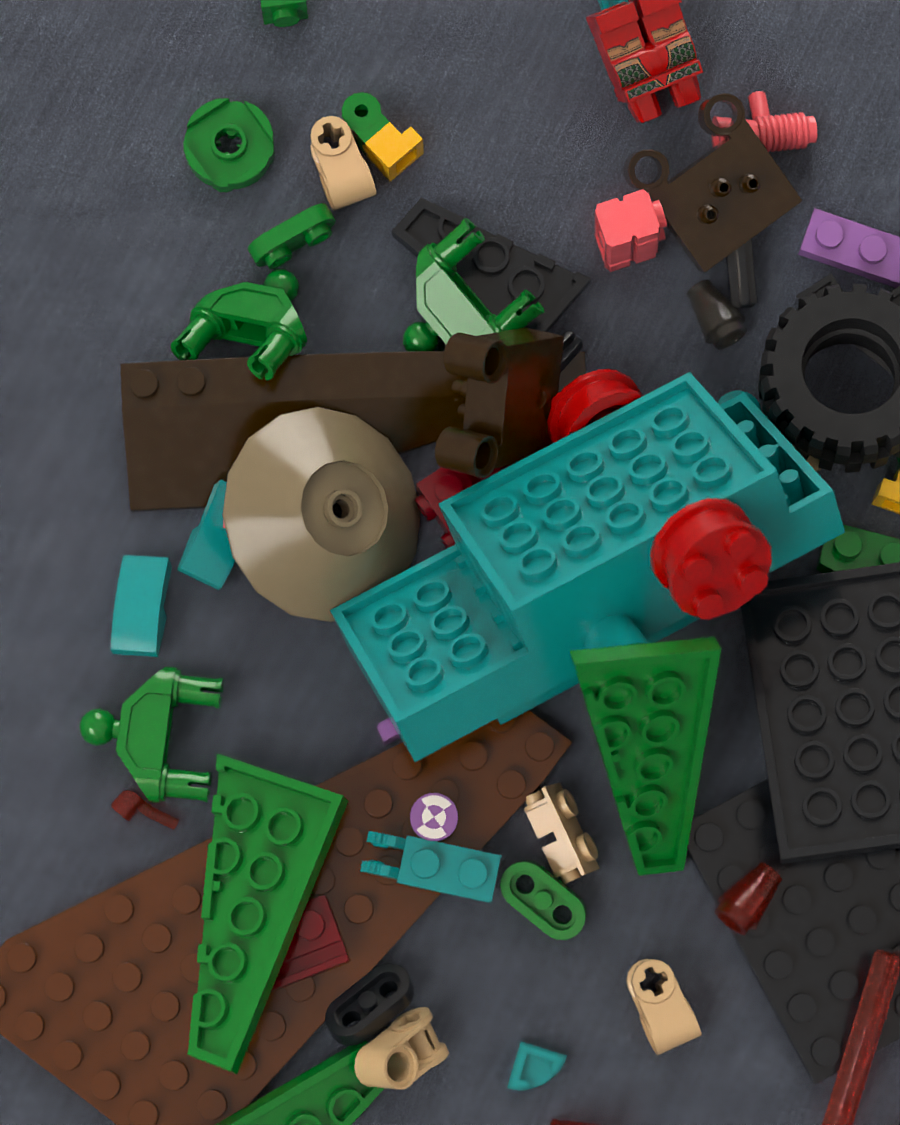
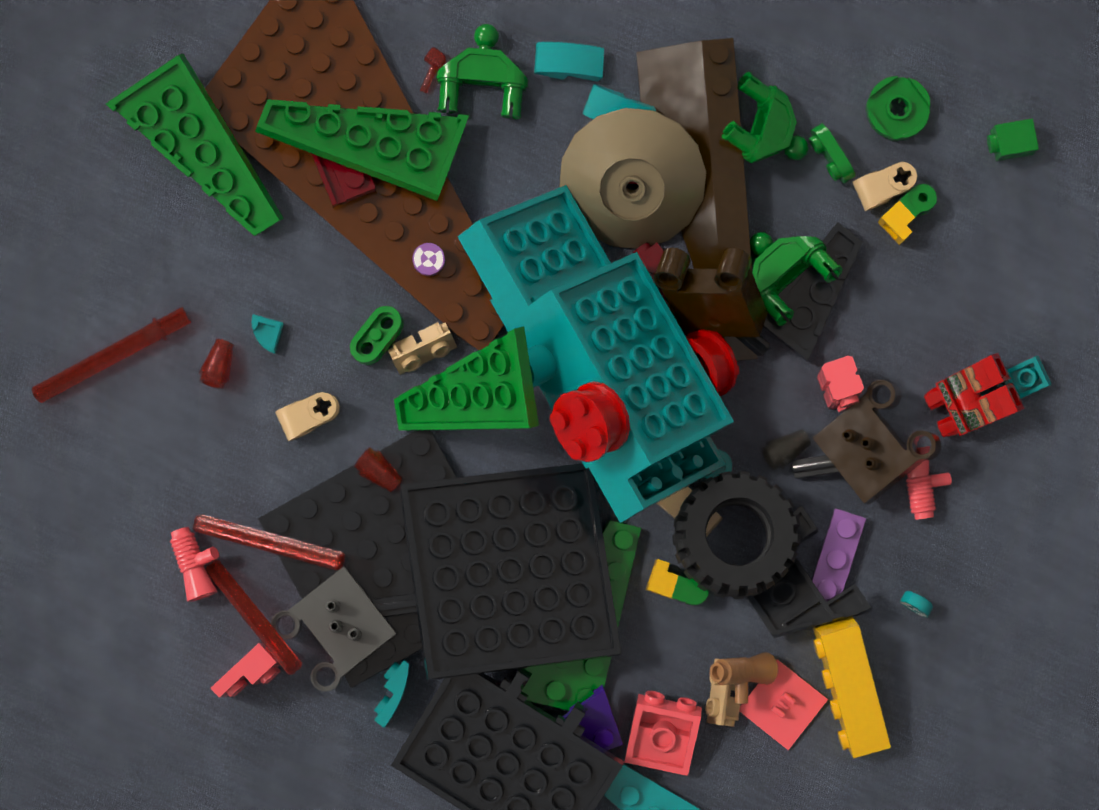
camera: 90 degrees right, 5 degrees up
black plate [325,963,414,1046] -> none
tan piece [354,1007,449,1089] -> none
teal hinge [360,831,501,903] -> none

